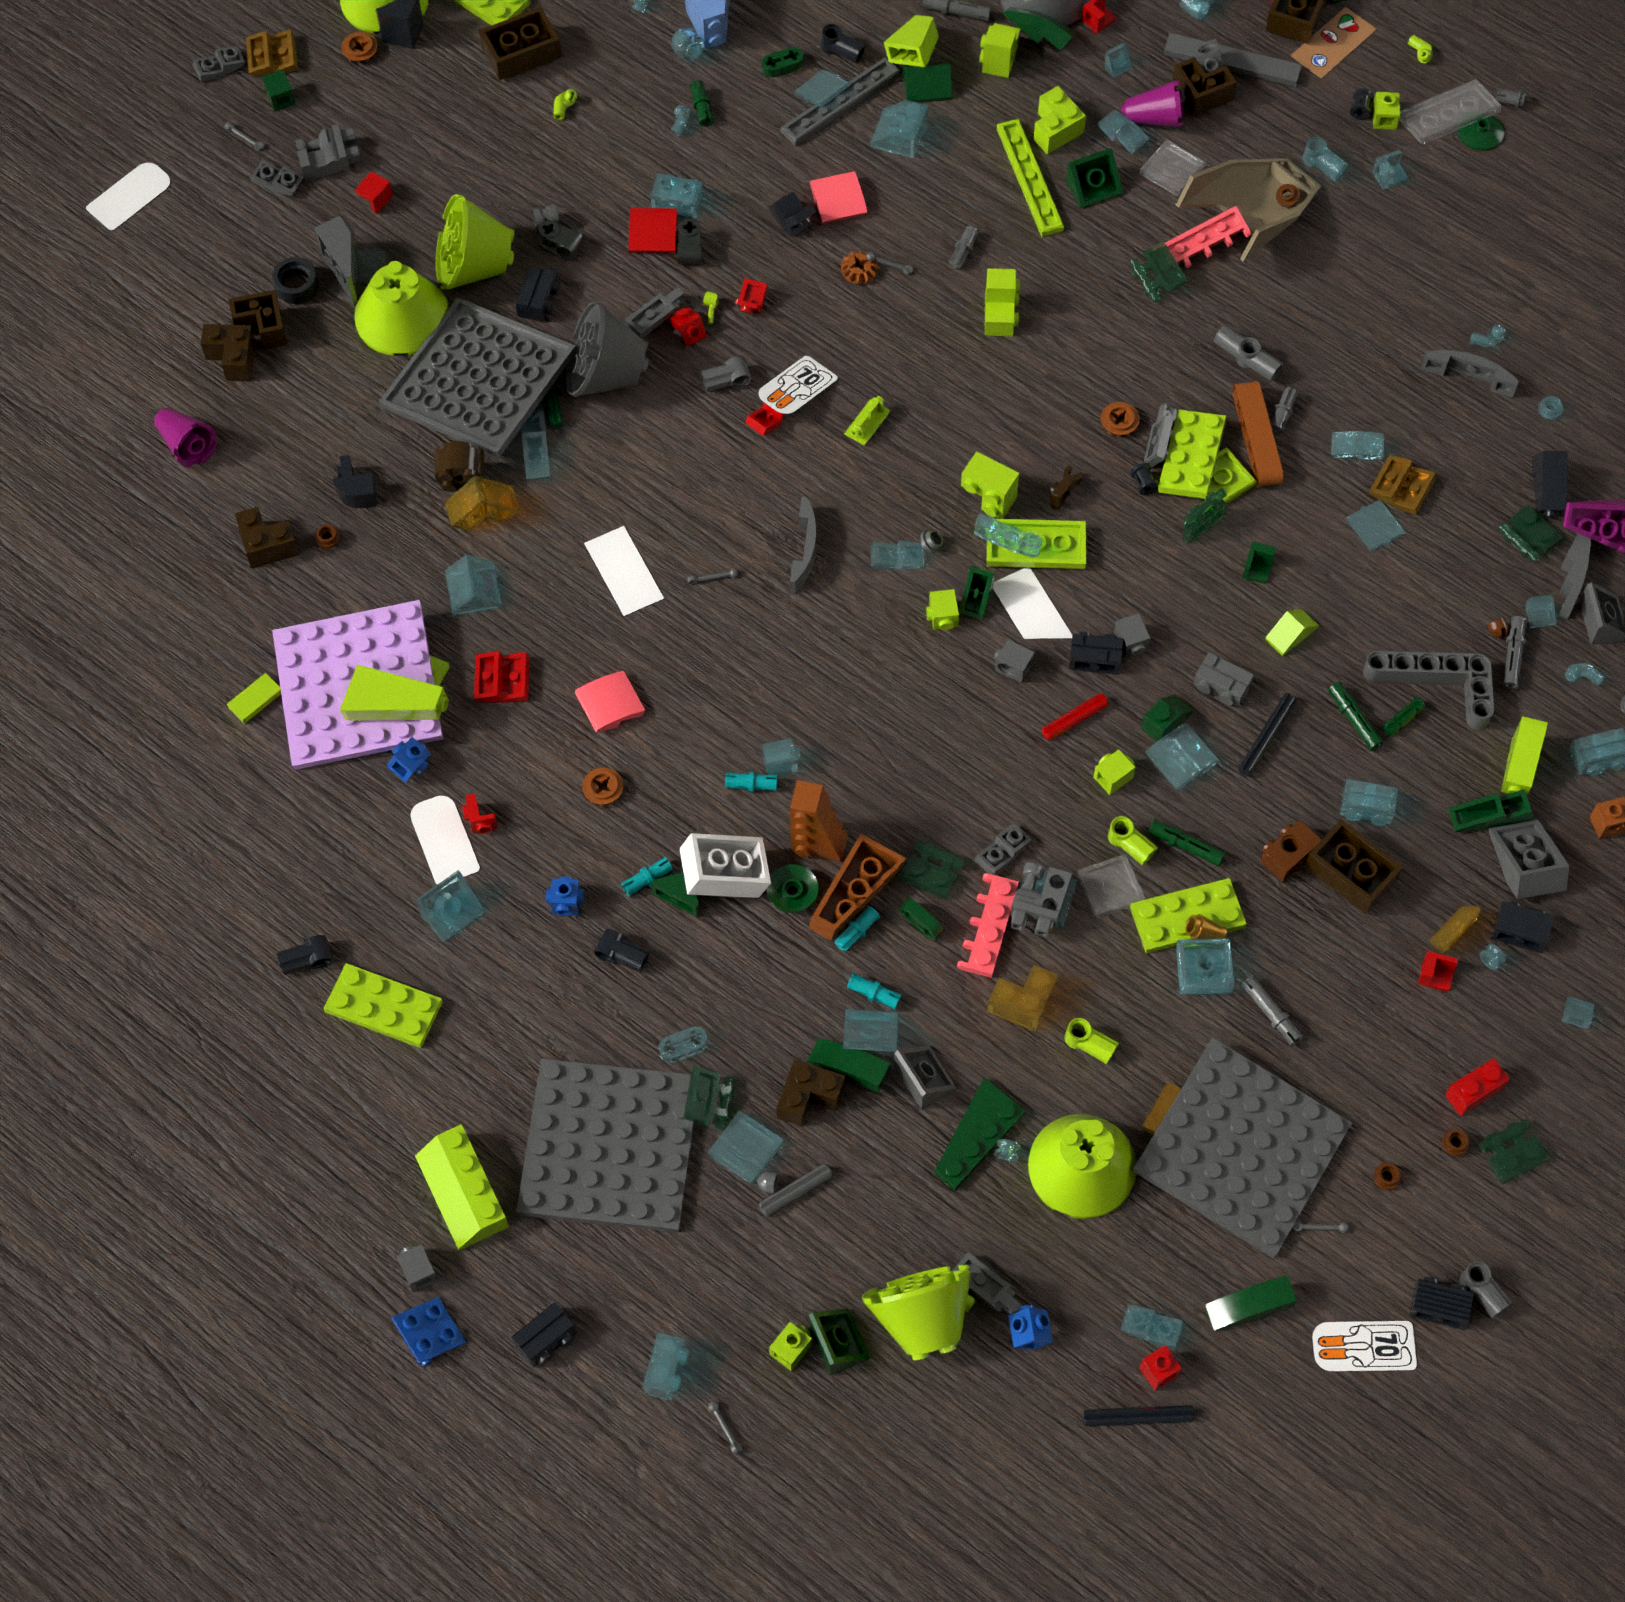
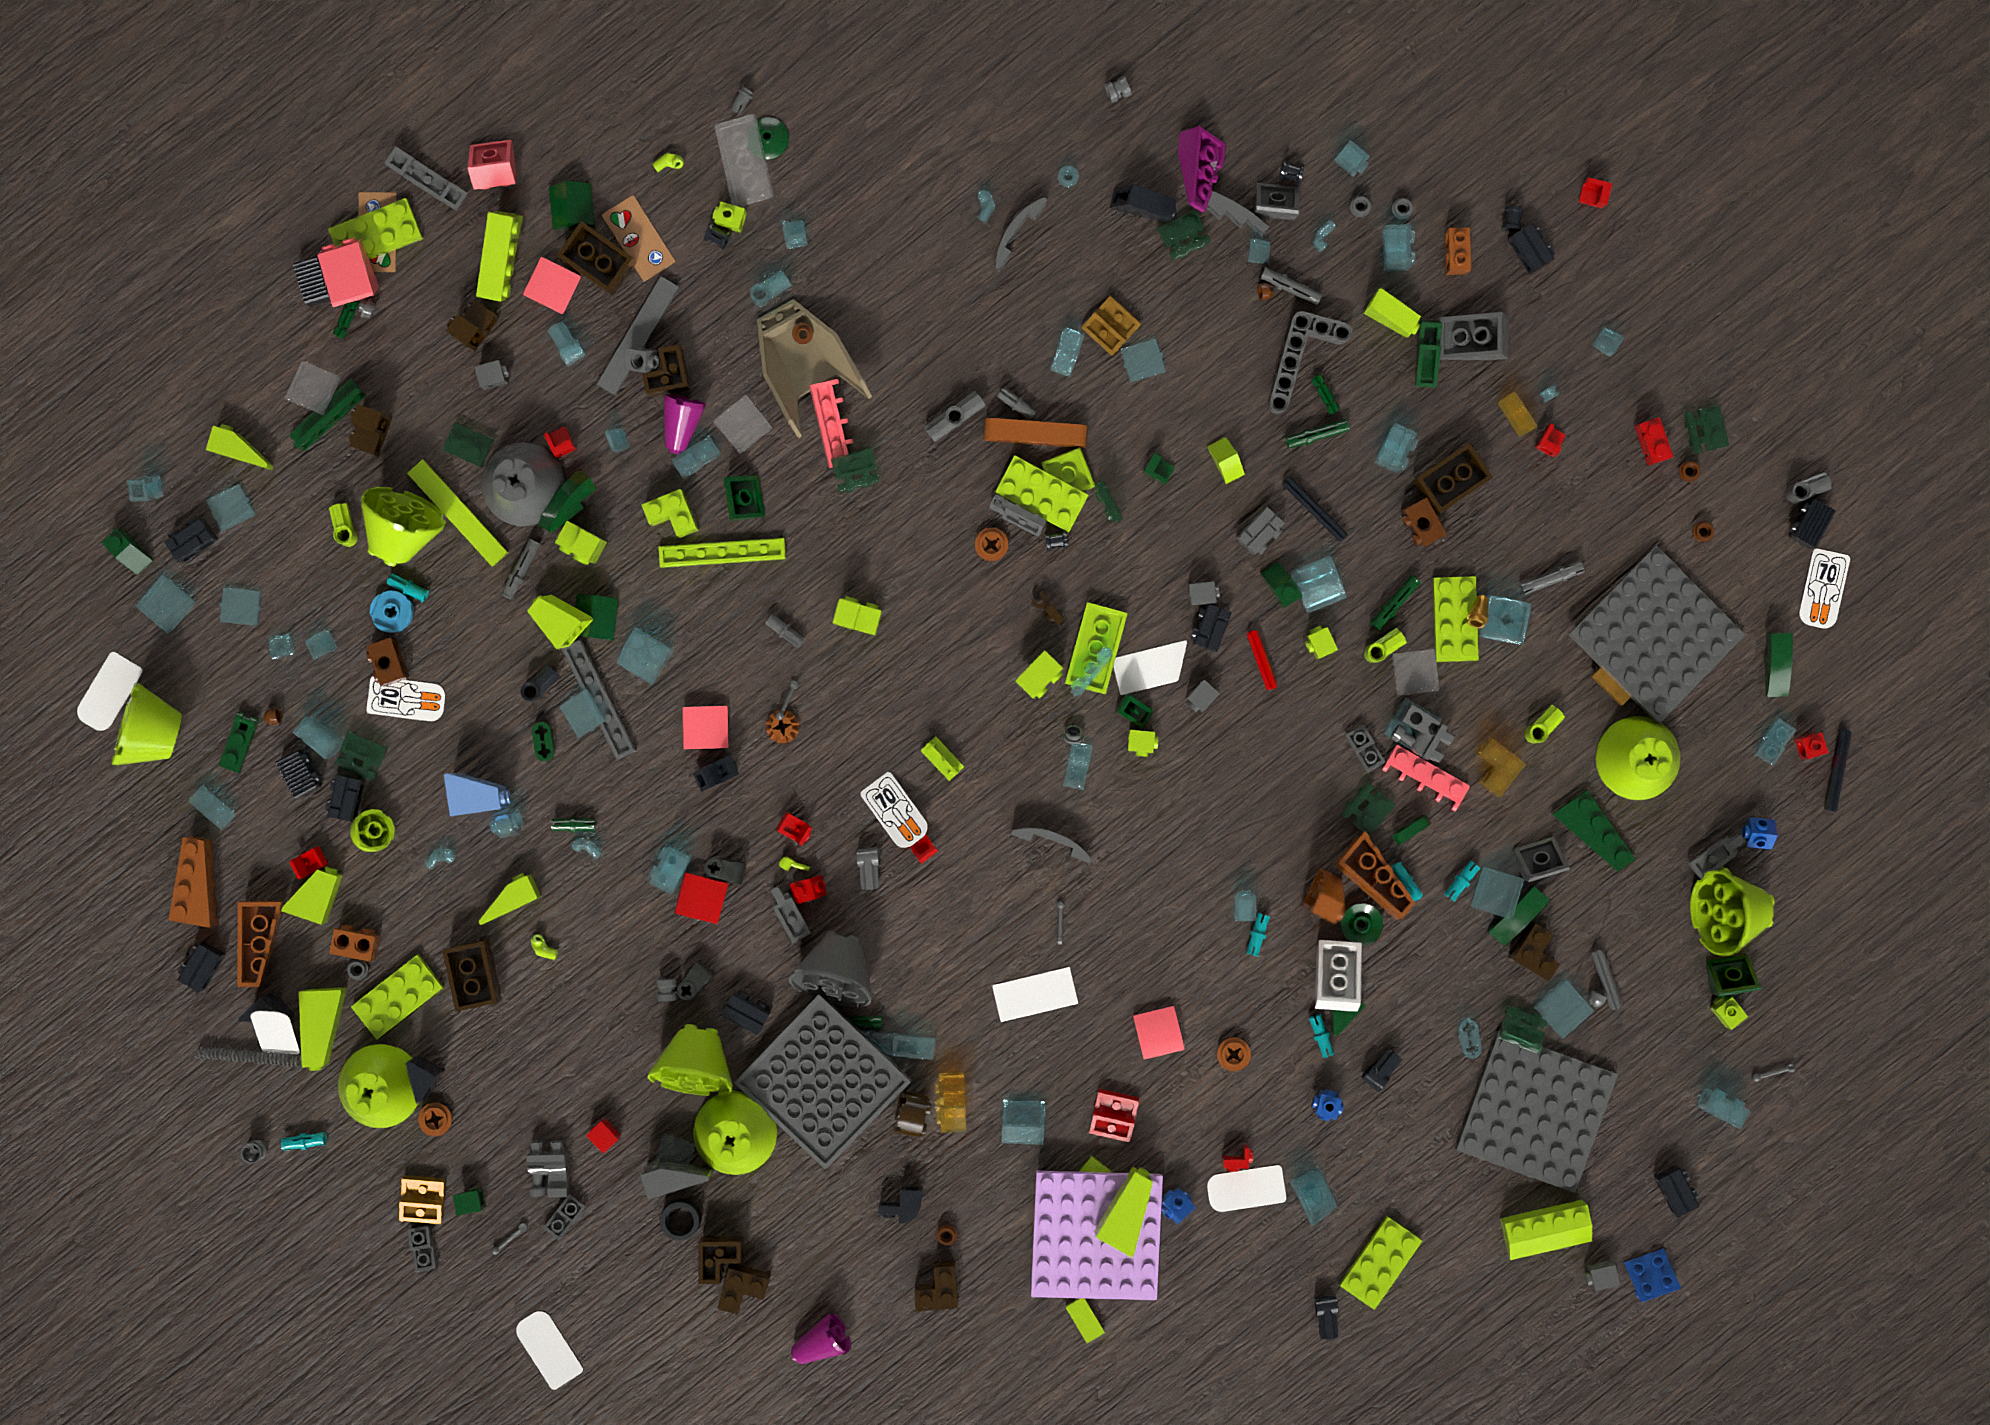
camera: 80 degrees left, 25 degrees up
clear light blue bush [994,1139,1021,1162] -> none
dark grey hinge [1292,1221,1349,1233] -> none
black brick [1491,901,1554,954] -> none
none -> lime slope [479,873,542,925]

